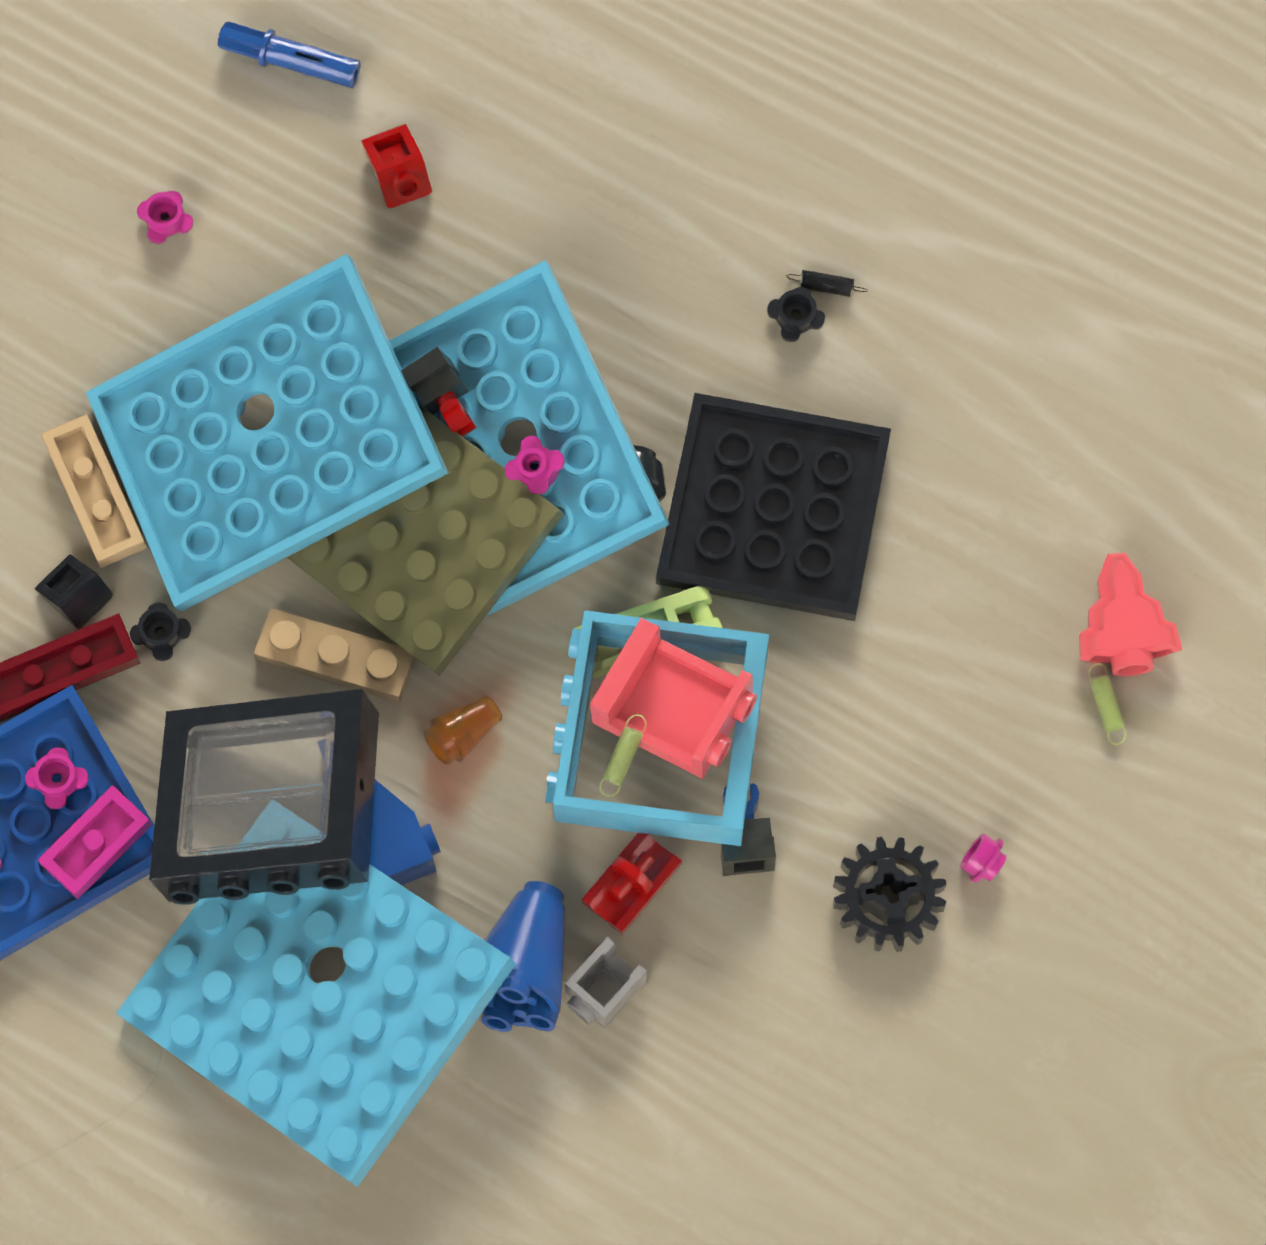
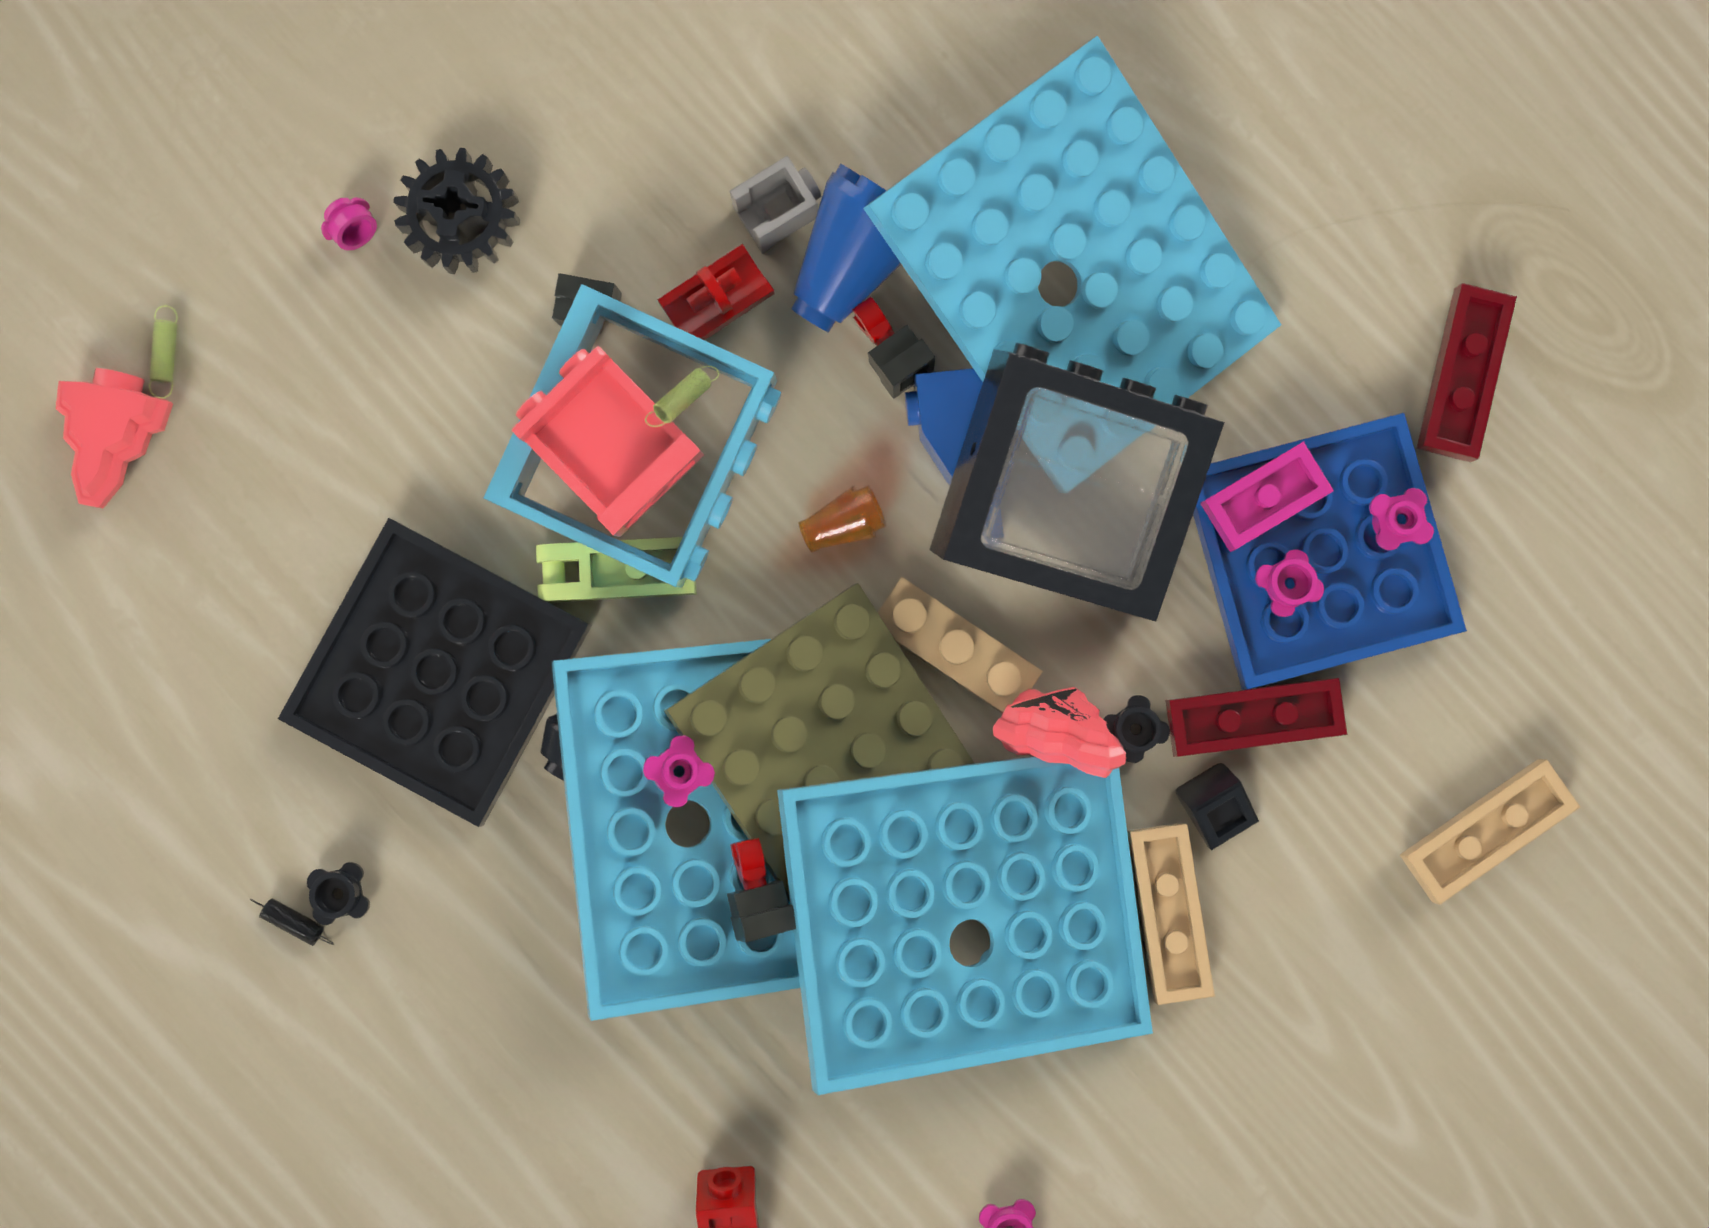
camera: 165 degrees left, 15 degrees up
none -> pearl dark grey piece [852,296,935,399]
none -> coral rock [993,687,1126,778]

